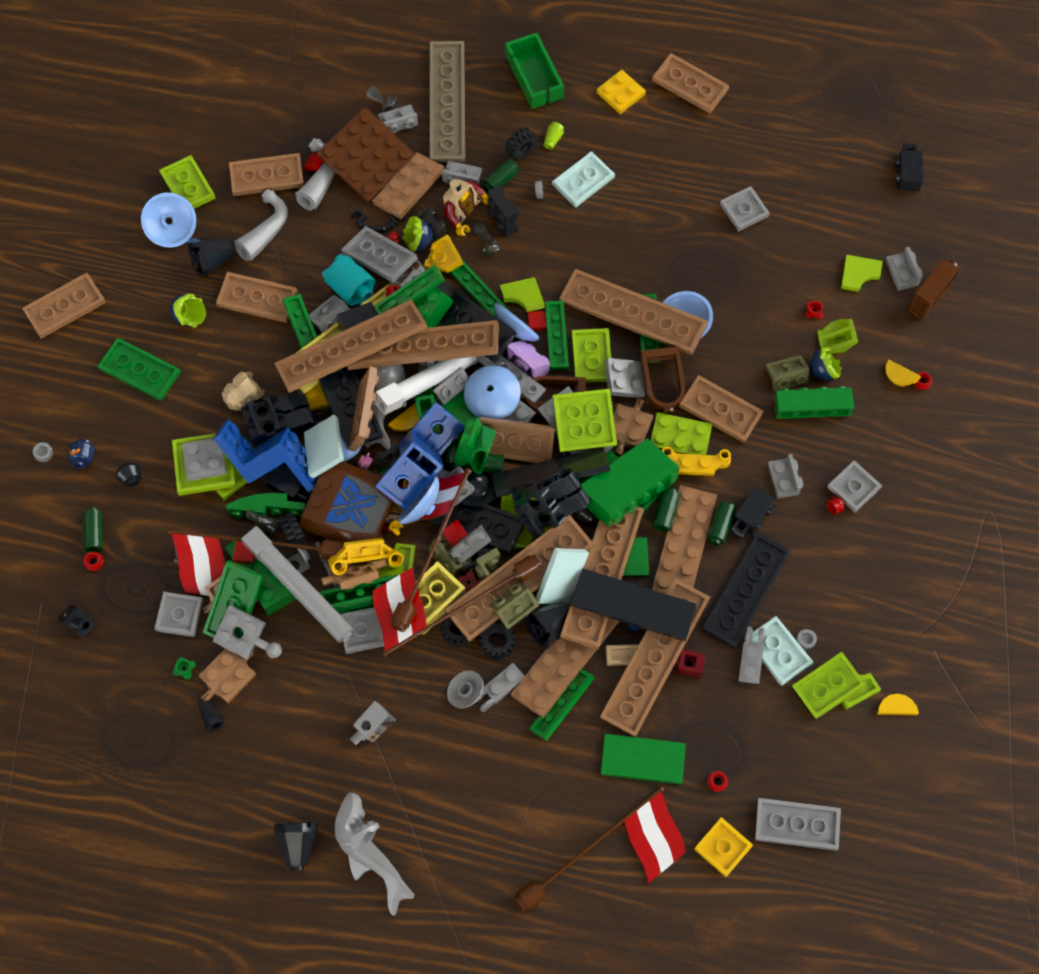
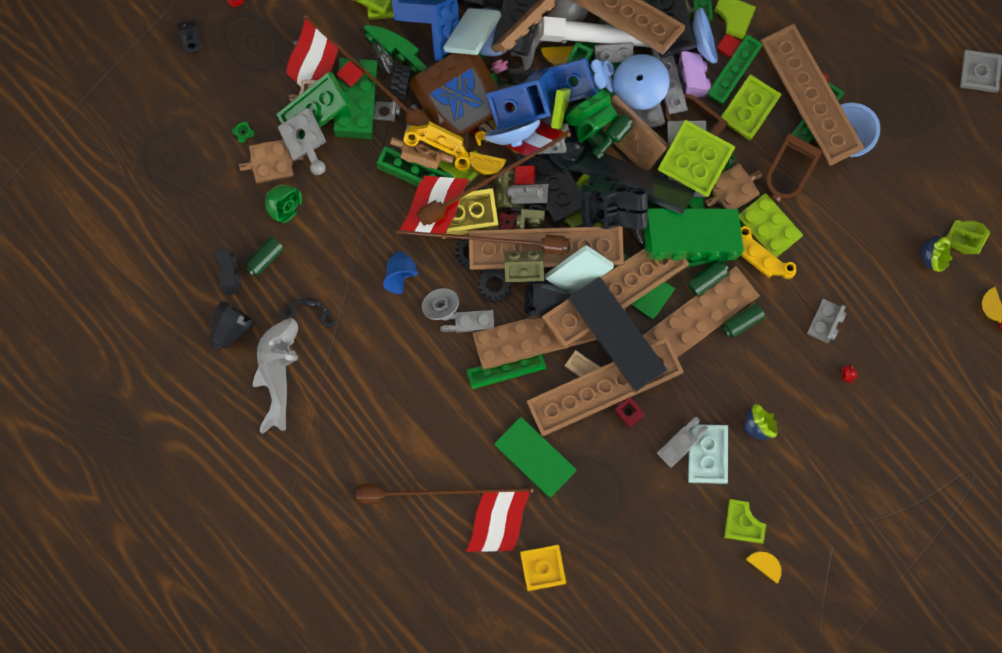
camera: 35 degrees right, 10 degrees up
light grey plate [154,592,203,637] -> none
black cone [198,700,224,731] -> none
light grey brick [241,526,353,643] -> none
black brick [262,463,313,504] -> none
light grey plate [340,607,384,654] -> none
light grey torso [350,701,396,747] -> none
light grey plate [604,358,645,398] -> none
medium nougat plate [679,375,764,443] -> none
black tile [701,532,791,649] -> none
red plate [707,771,728,792] -> none
black brick [730,486,776,539] -> none
light grey plate [755,798,841,851] -> none
olive bracket [766,355,809,391] -> none
green brick [774,386,854,419] -> none
lime plate [792,652,866,719] -> none
light grey tile [796,629,817,650] -> none
red plate [805,301,824,319] -> none
light grey plate [827,461,882,513] -> none
none -> black brick [213,248,242,296]
none -> dark green brick [244,236,284,277]
none -> green cylinder [265,184,302,223]
none -> black piece [279,298,337,328]
none -> blue helmet [383,251,419,294]
none -> yellow tile [469,152,506,175]
none -> lime tile [551,88,571,129]
none -> light blue plate [591,59,614,92]
none -> dark green piece [592,114,634,159]
none -> hair [744,404,778,441]

